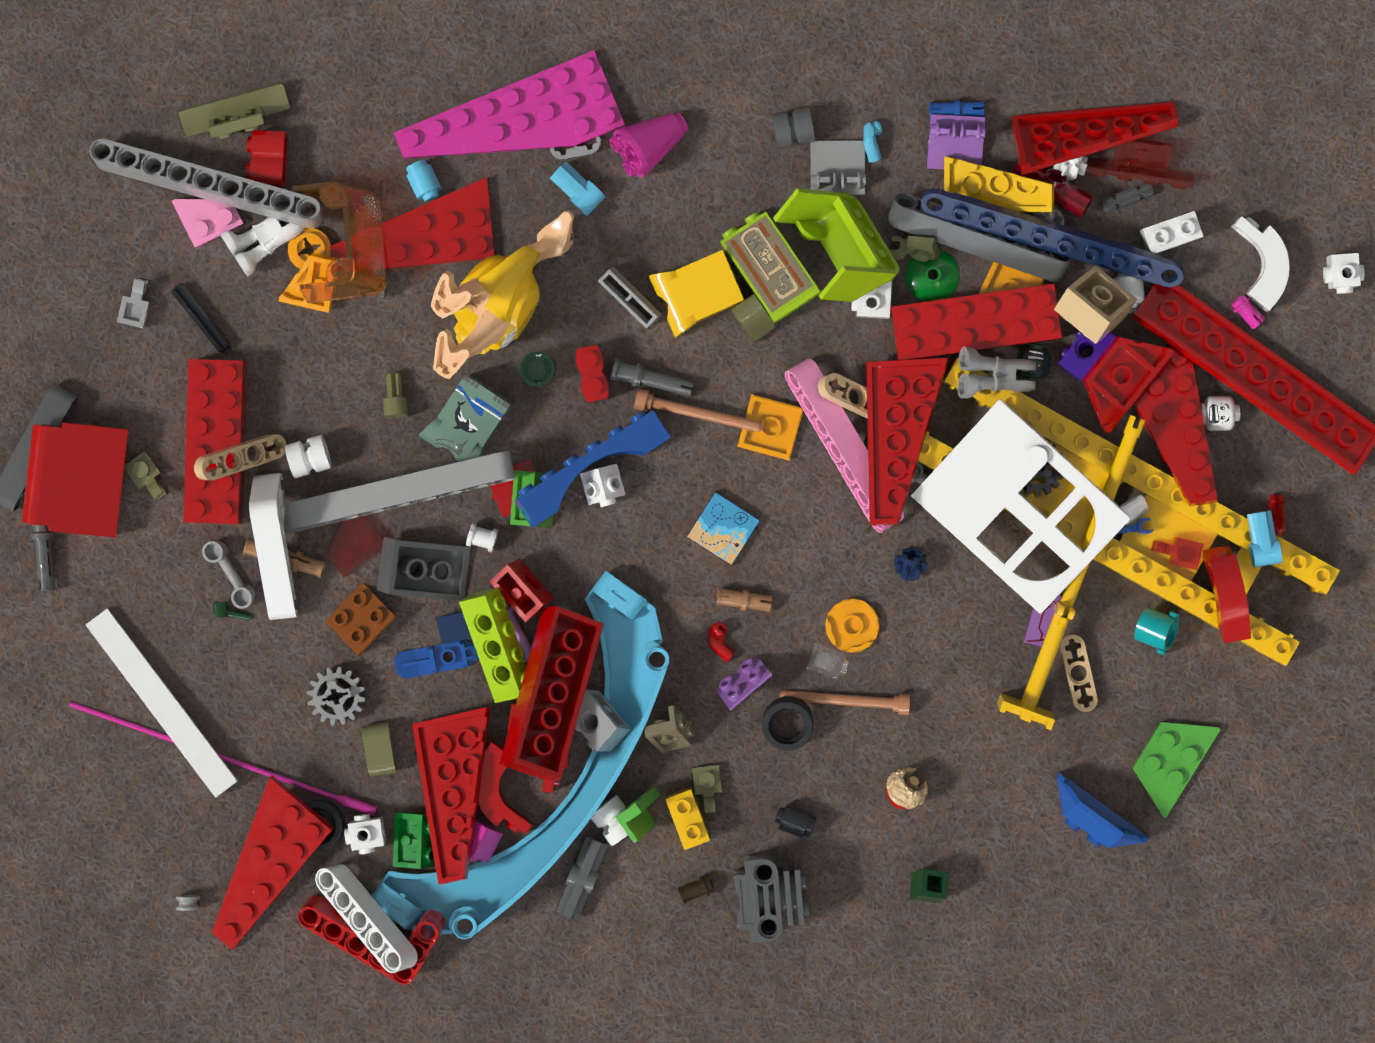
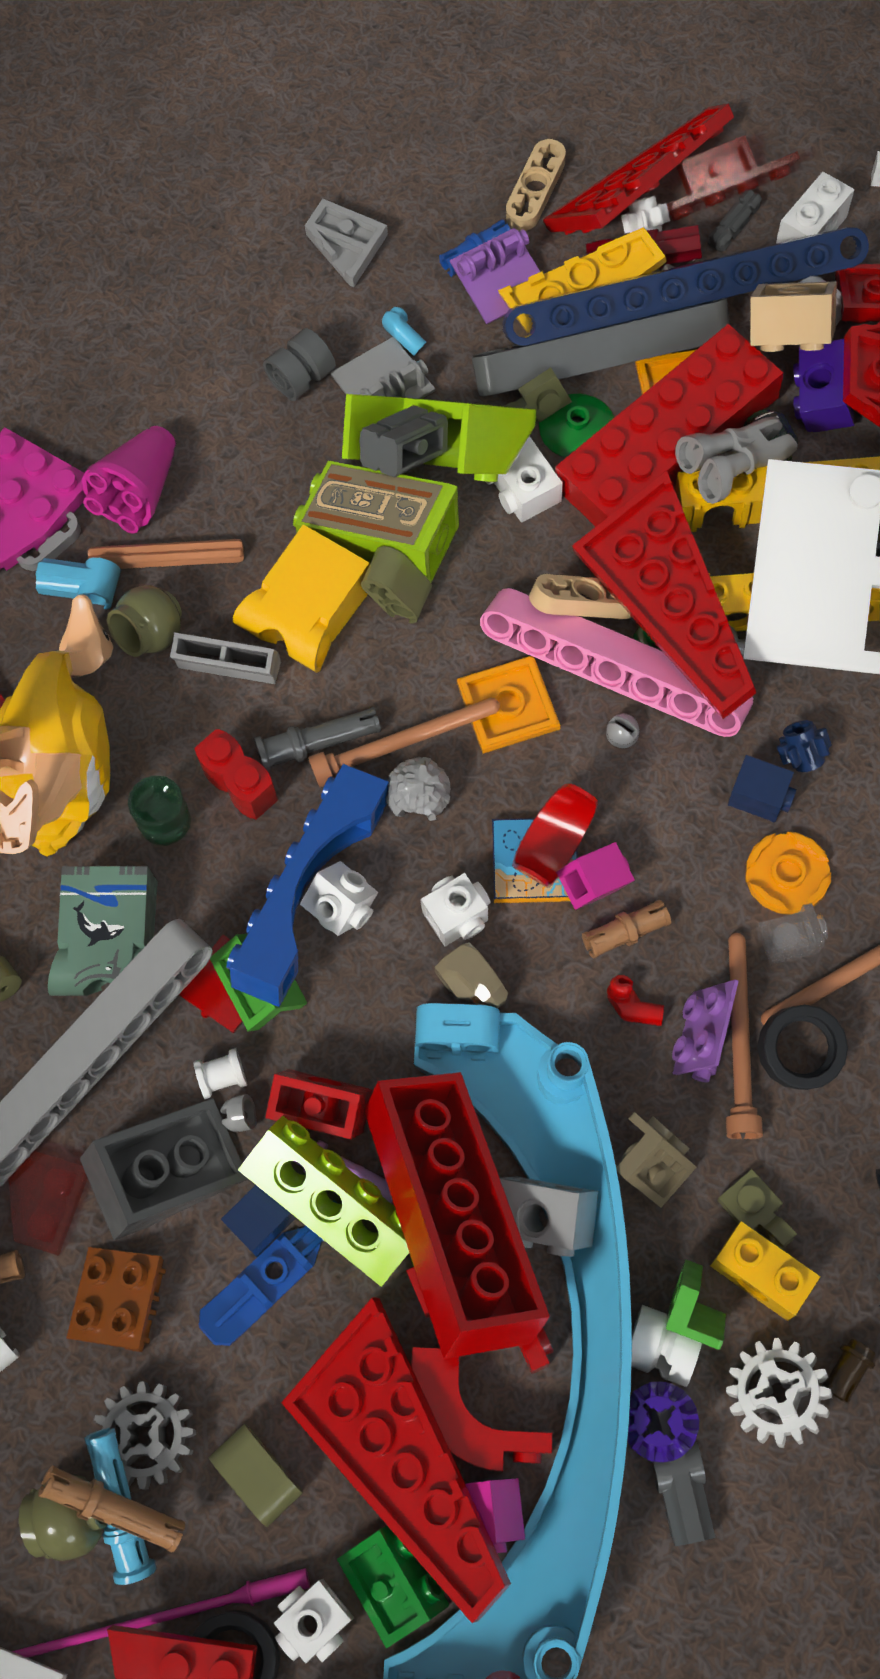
camera: 25 degrees left, 20 degrees down
none -> olive piece [19,1474,107,1561]
none -> medium nougat pin [38,1465,185,1553]
none -> medium azure pin [84,1428,157,1585]
none -> nougat axle [88,539,244,569]
none -> olive piece [107,585,182,657]
none -> light grey hinge [220,1094,257,1132]
none -> light grey wing [305,199,388,287]
none -> dark grey brick [359,405,448,477]
none -> light grey piece [386,757,451,821]
none -> white brick [421,873,491,947]
none -> dark tan rock [435,942,508,1008]
none -> tan beam [506,139,566,231]
none -> red piece [512,783,598,888]
none -> dark pink brick [556,842,635,910]
none -> light grey hinge [606,713,640,748]
none -> dark purple gear [627,1382,699,1462]
none -> nougat piece [726,933,763,1139]
none -> white gear [726,1338,832,1448]
none -> dark blue brick [728,755,797,822]

